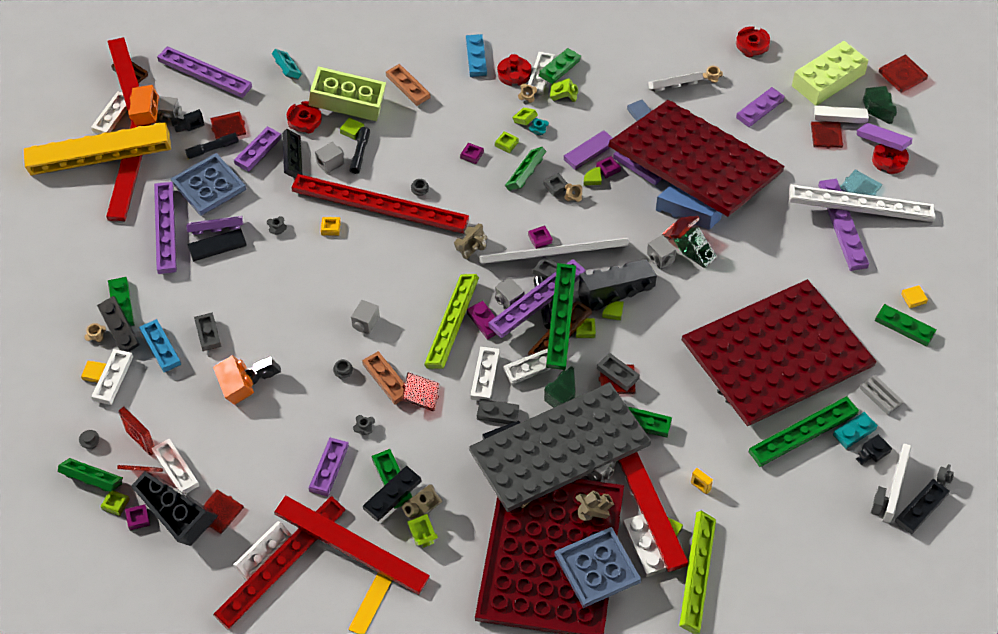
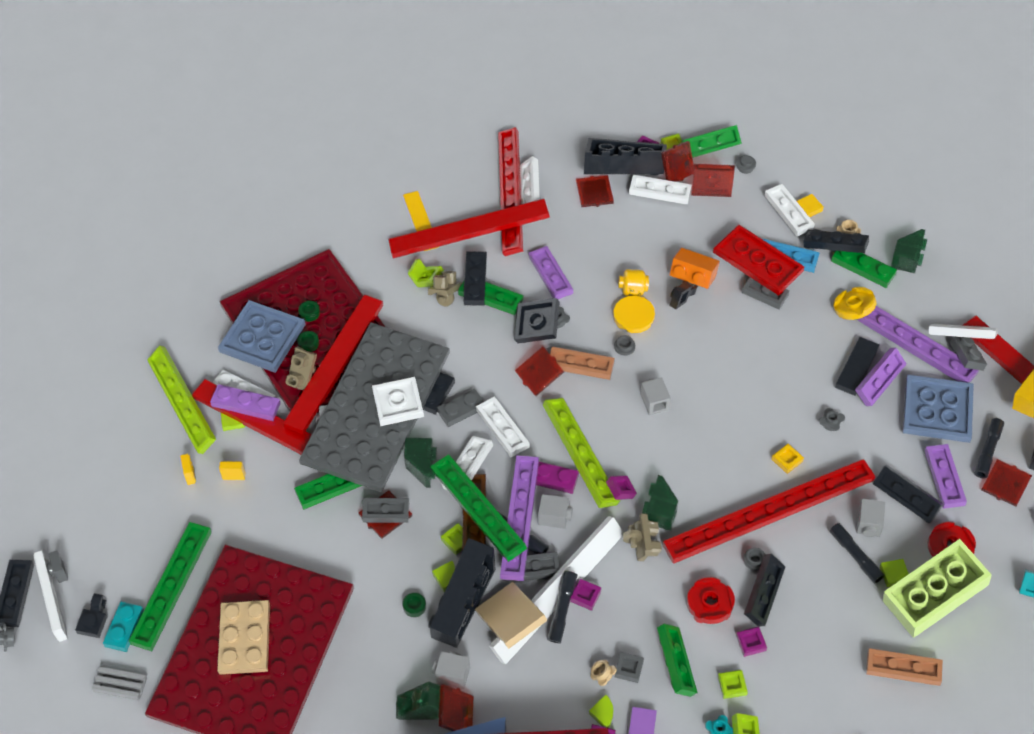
camera: 140 degrees right, 0 degrees up
none -> yellow tile [180,454,196,485]
none -> medium lavender plate [210,384,281,421]
none -> tan plate [218,600,270,674]
none -> red tile [283,294,384,435]
none -> dark green tile [297,331,319,352]
none -> dark green tile [298,301,320,322]
none -> white plate [372,377,424,426]
none -> dark green tile [402,593,426,617]
none -> tan tile [475,582,547,649]
none -> black plate [514,298,560,344]
none -> black piece [547,571,578,644]
none -> magenta tile [606,476,637,500]
none -> yellow tile [613,296,655,333]
none -> yellow head [618,269,649,296]
none -> clear green slope [642,475,678,531]
none -> red plate [687,577,735,624]
none -> red tile [713,225,805,296]
none -> black plate [744,554,786,627]
none -> yellow tile [834,287,877,320]
none -> clear green slope [891,229,928,273]
none -> white tile [929,324,997,339]
none -> dark grey plate [950,336,987,371]

